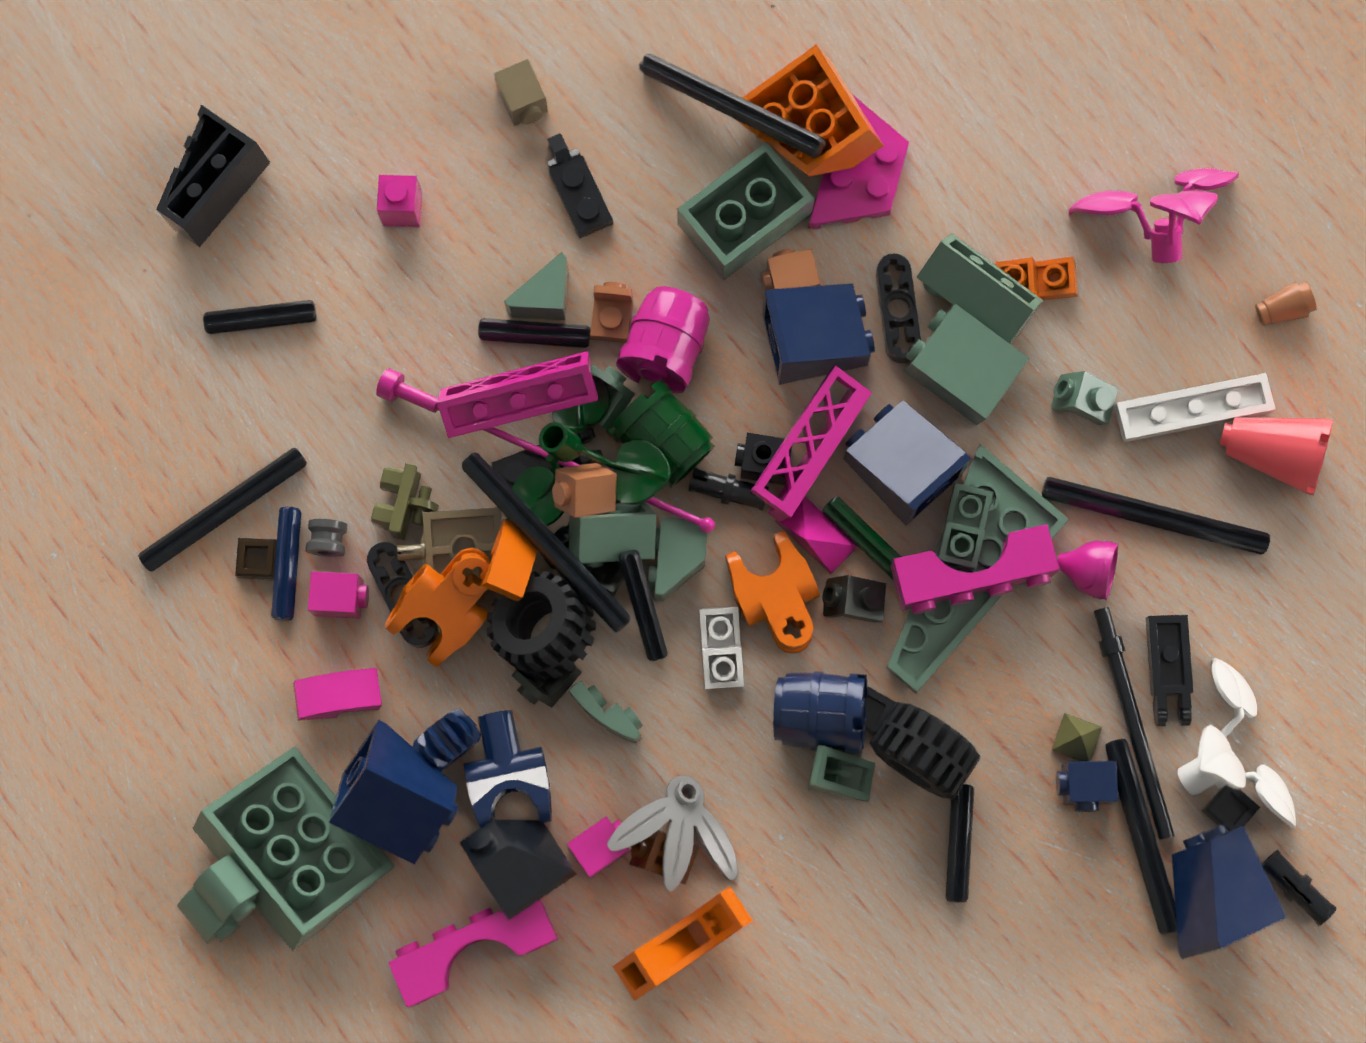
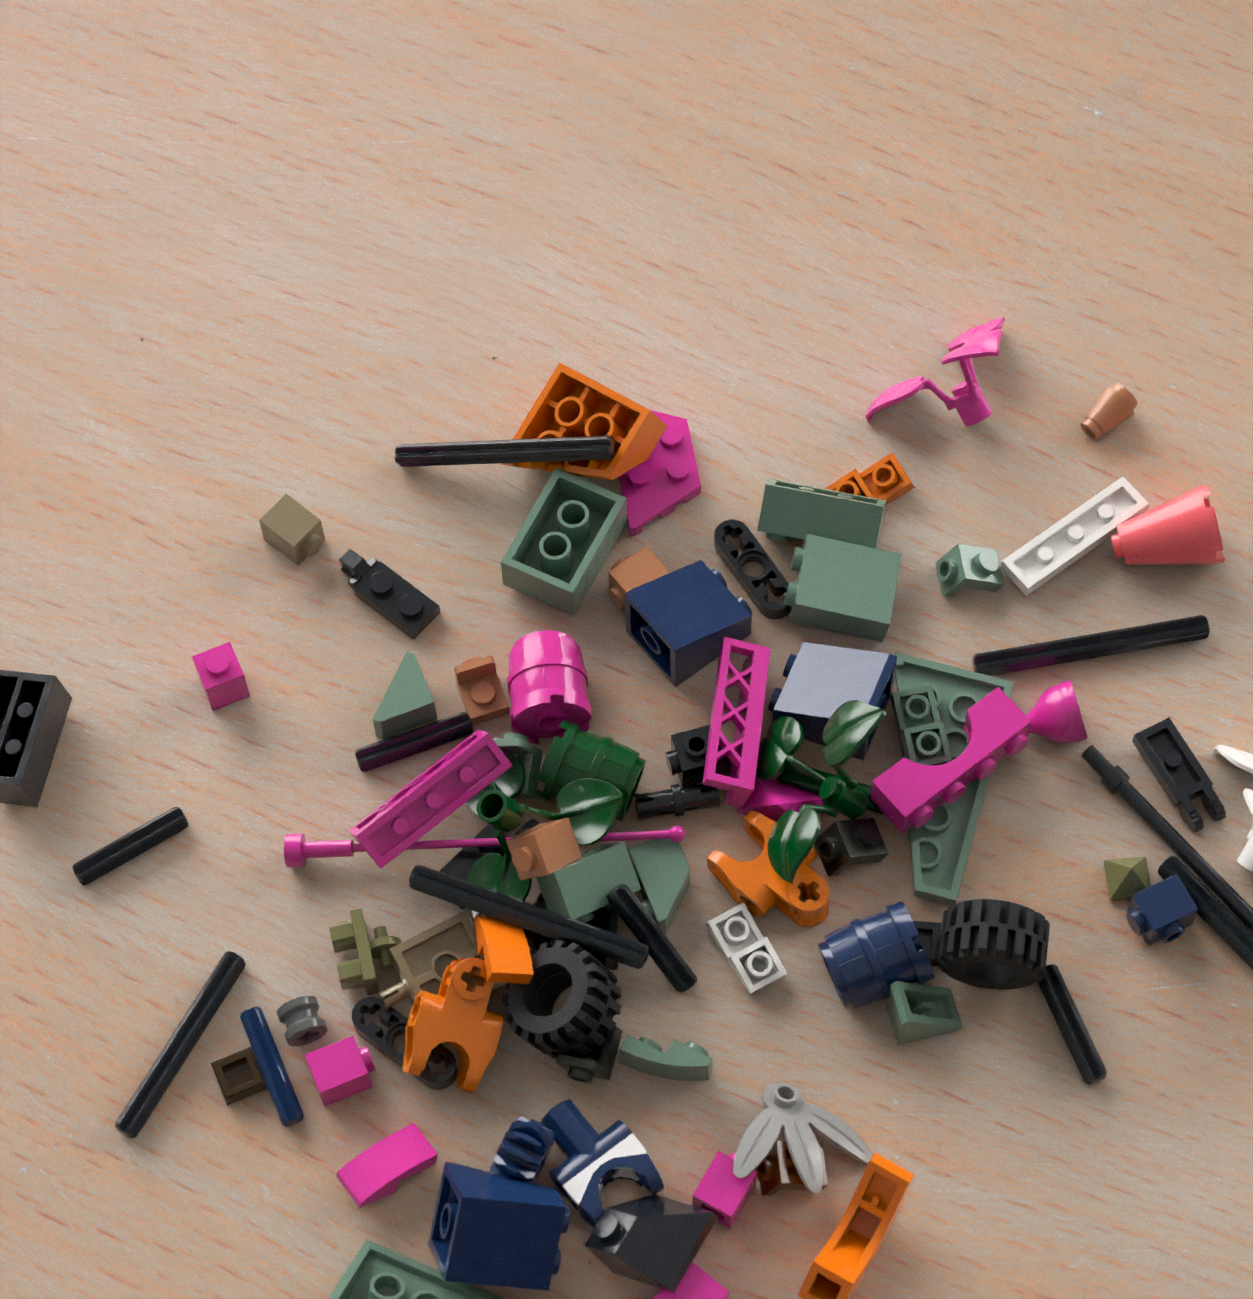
camera: 25 degrees left, 15 degrees down
none -> dark green plant [756,700,887,884]

